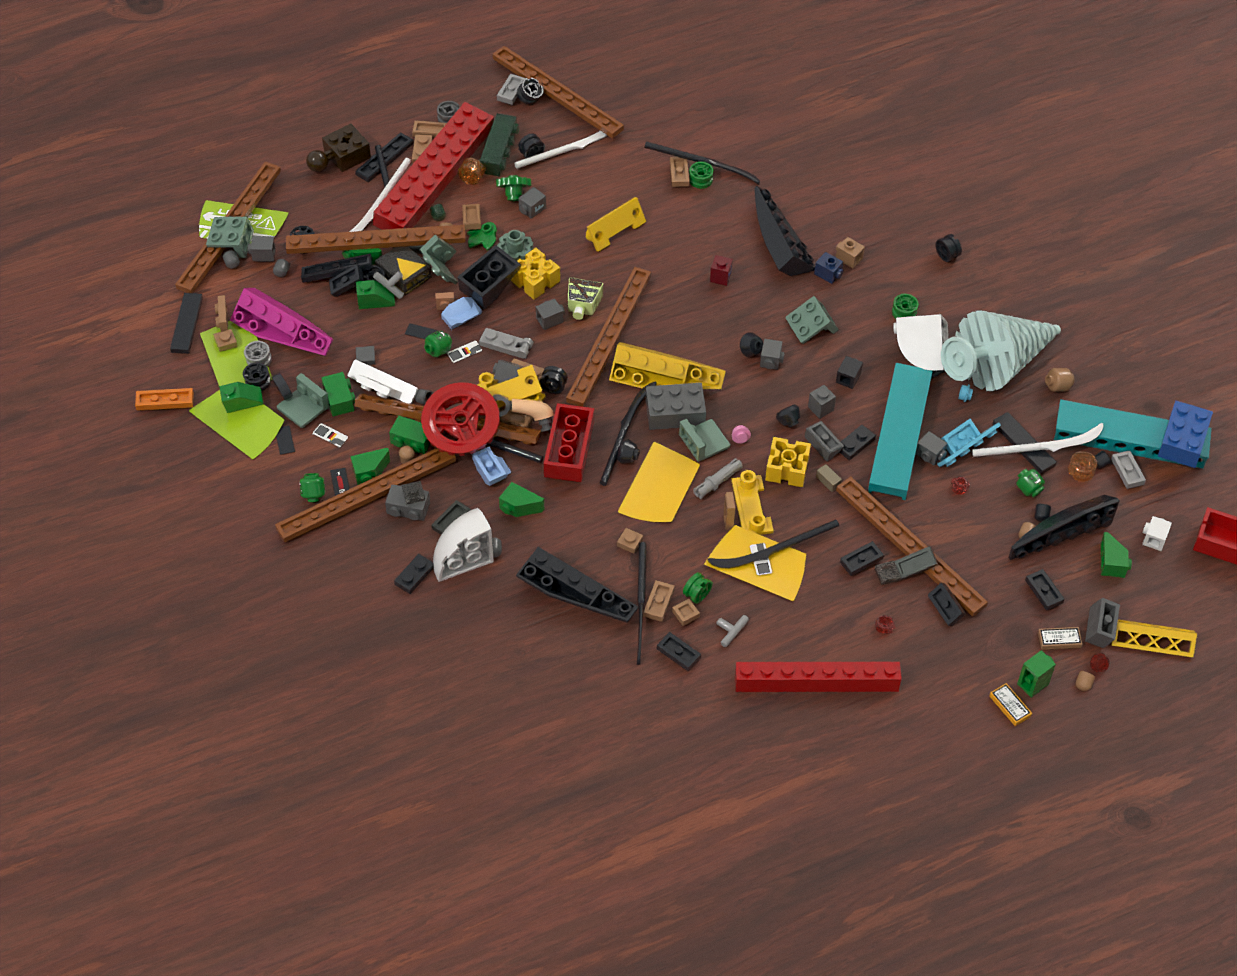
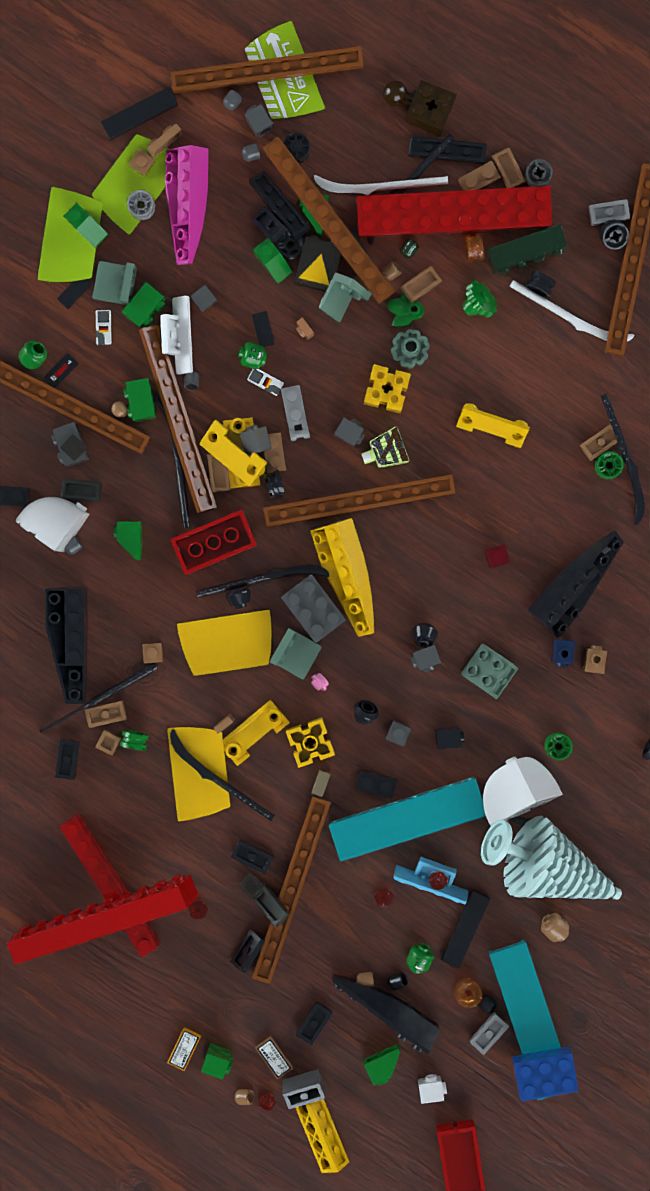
camera: 60 degrees right, 35 degrees up
orange plate [135,388,194,410] -> none
sand green bracket [206,217,254,258] -> none
black wheel [243,362,271,391] -> none
black beam [272,373,293,400] -> none
green slope [351,447,390,485] -> none
light grey piece [373,271,404,299] -> none
red gear [421,382,500,456] -> none
light blue slope [441,297,482,330] -> none
black slope [457,245,521,309] -> none
light blue slope [472,447,511,486] -> none
light nougat piece [493,394,554,432] -> none
dark grey brick [519,187,546,219] -> none
light grey pin [693,458,743,499] -> none
light grey piece [717,615,749,647] -> none
sticker [750,543,772,575] -> none
dark grey slope [805,421,844,461] -> none
dark grey brick [916,431,947,466] -> none
white piece [972,423,1103,457] -> none
none -> red brick [6,874,199,965]
none -> clear red plate [429,871,448,890]

